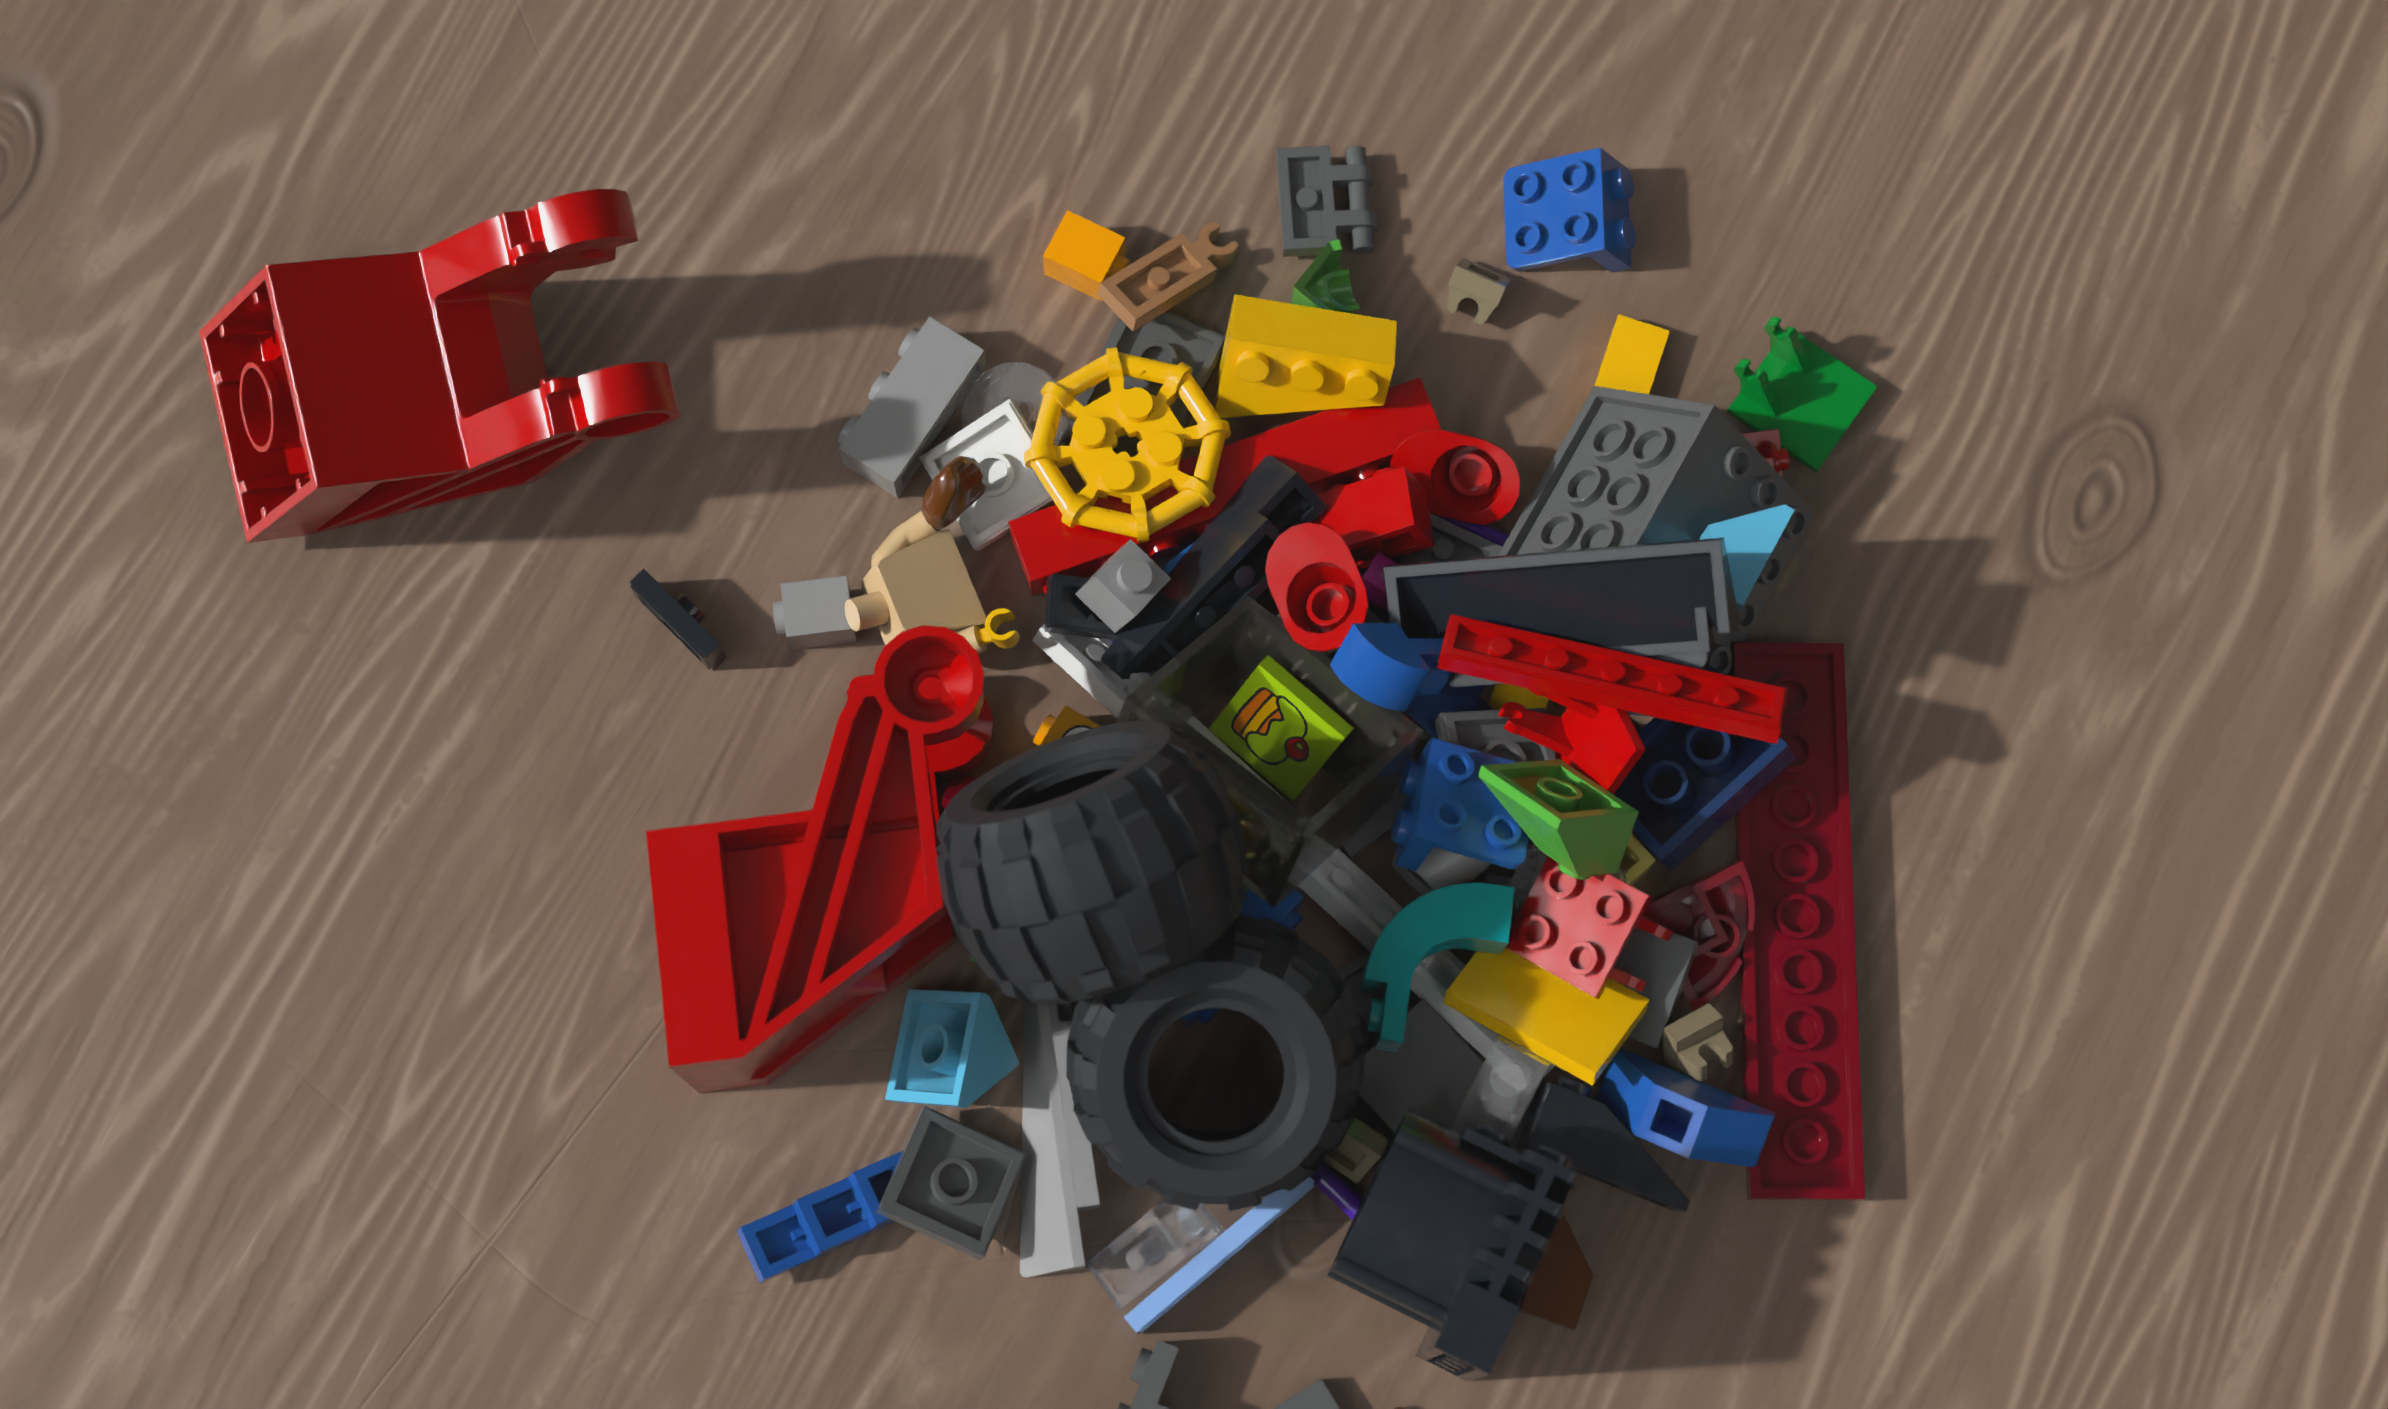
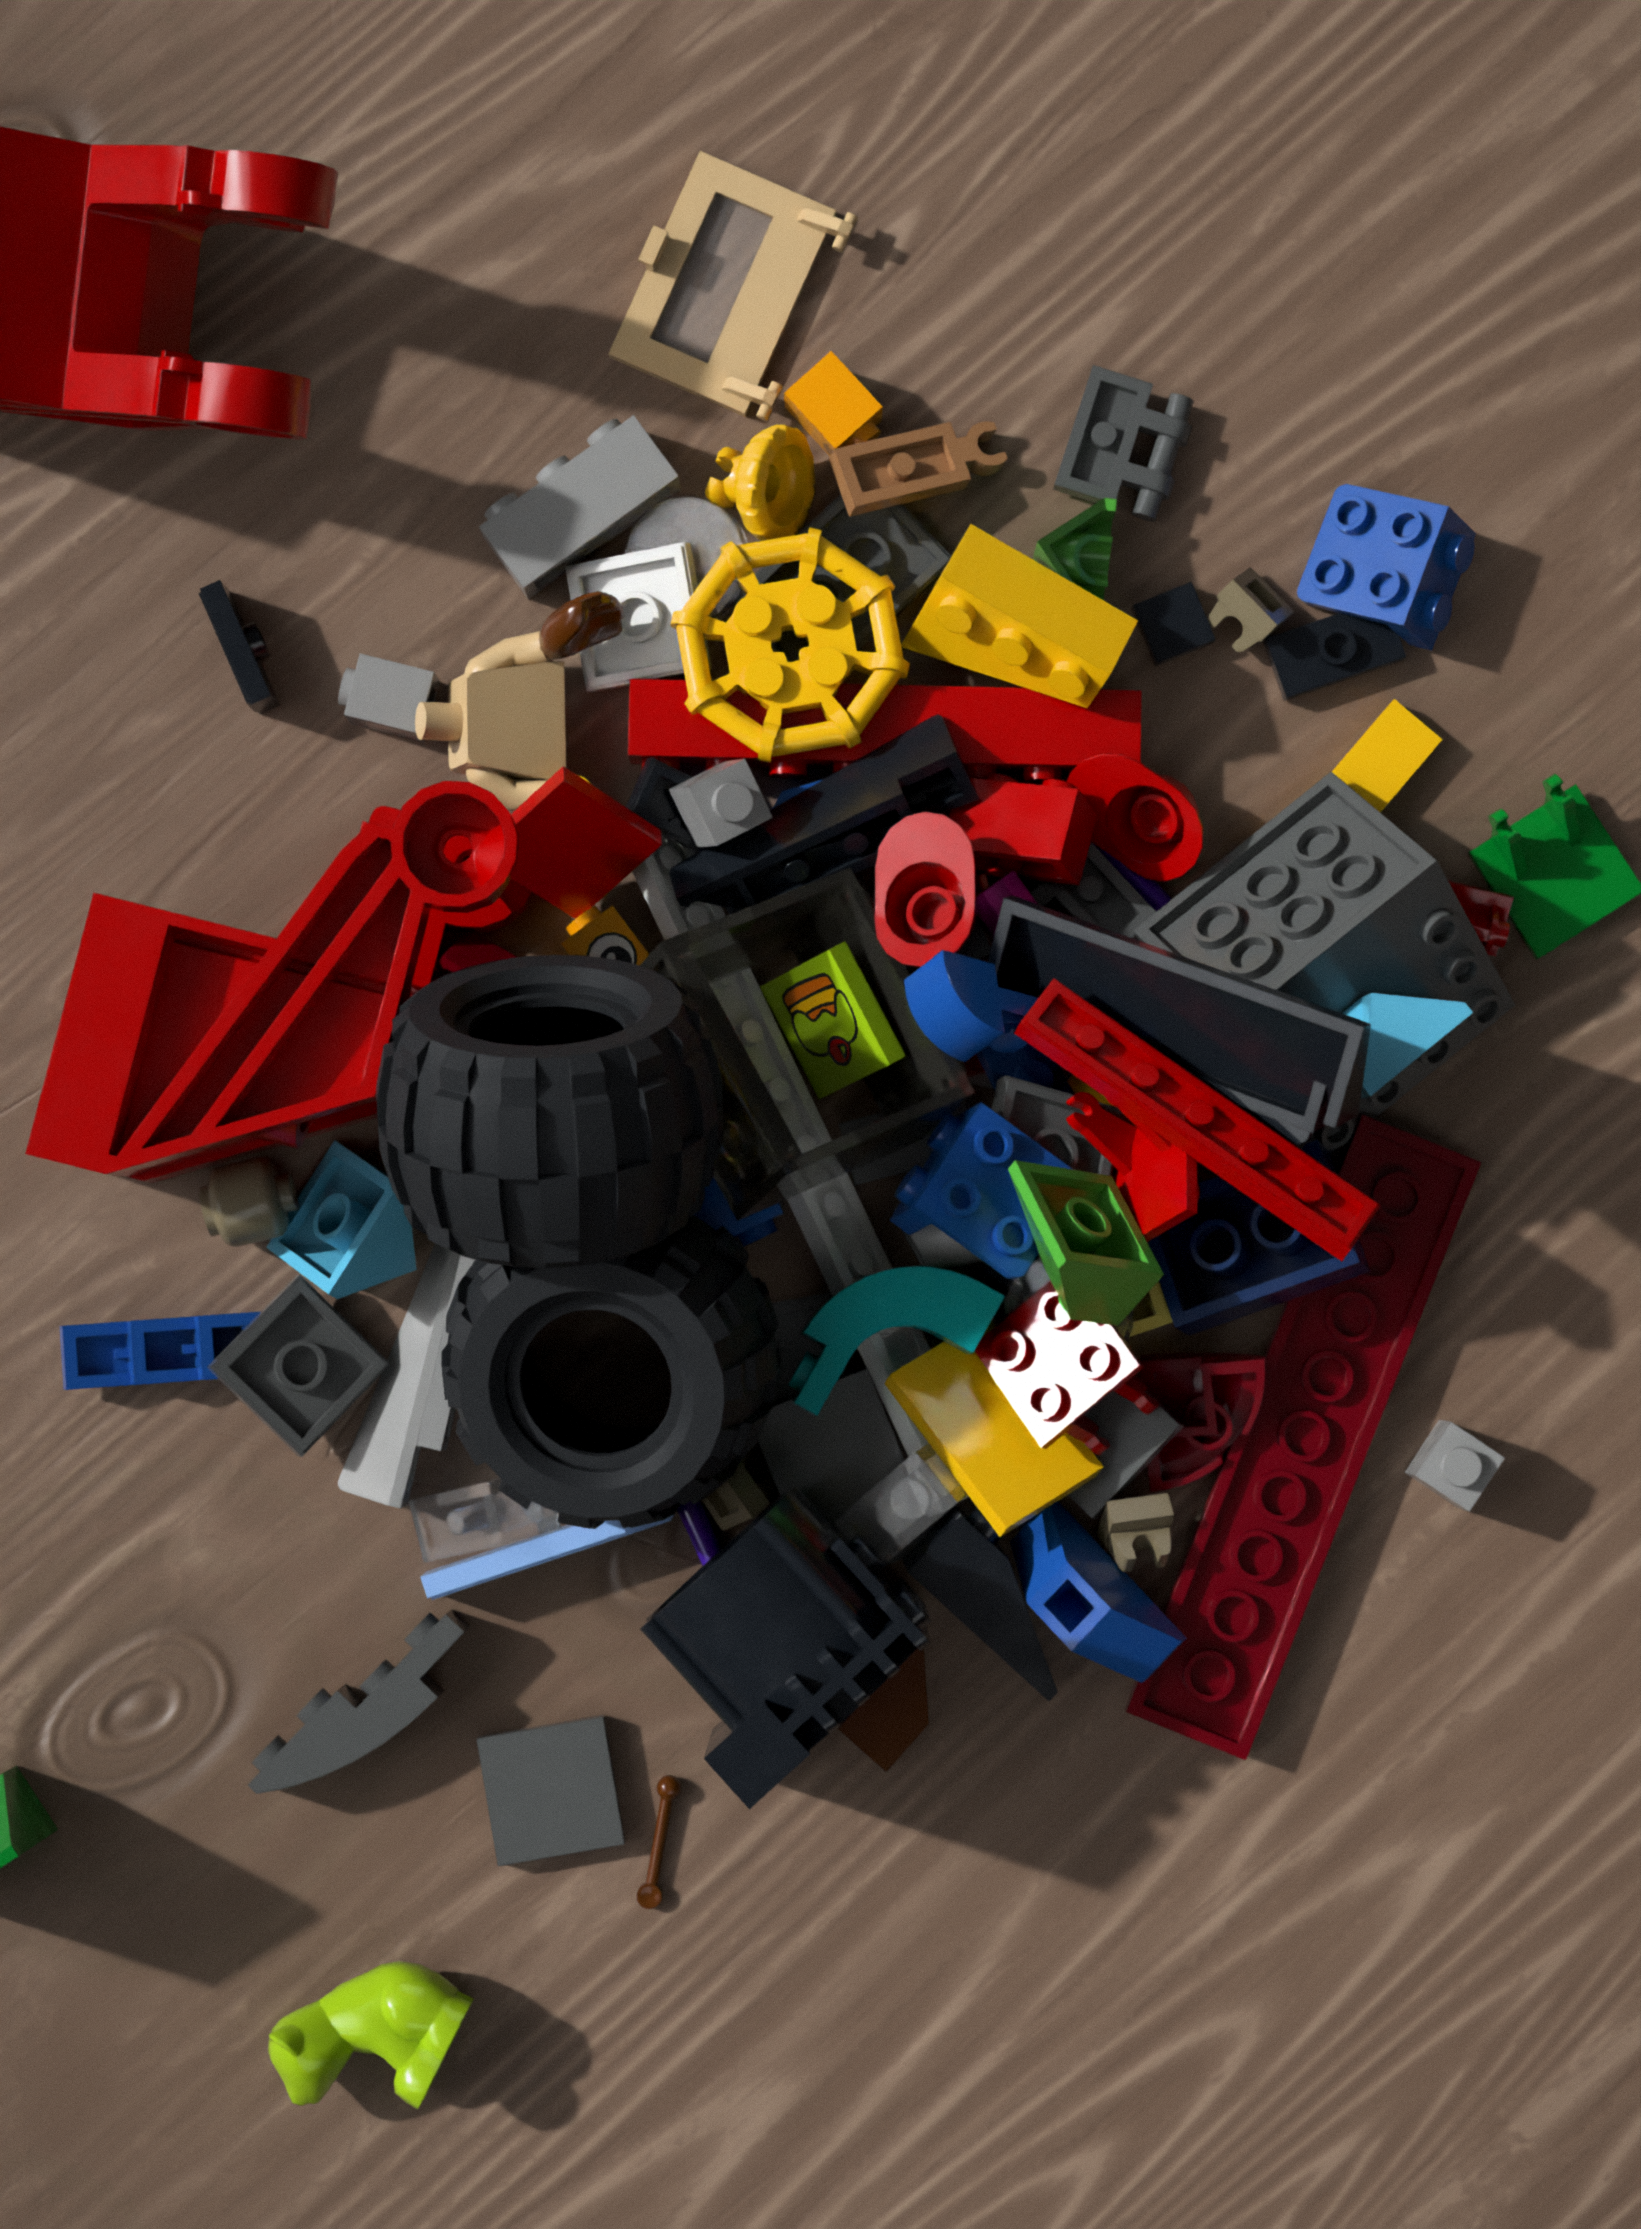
camera: 30 degrees right, 10 degrees up
none -> dark tan head [199,1157,299,1247]
none -> red tile [511,766,662,919]
none -> tan piece [608,151,858,421]
none -> yellow hair [705,424,815,541]
none -> black tile [1131,581,1216,667]
none -> black plate [1263,613,1406,701]
none -> light grey brick [1404,1420,1505,1512]

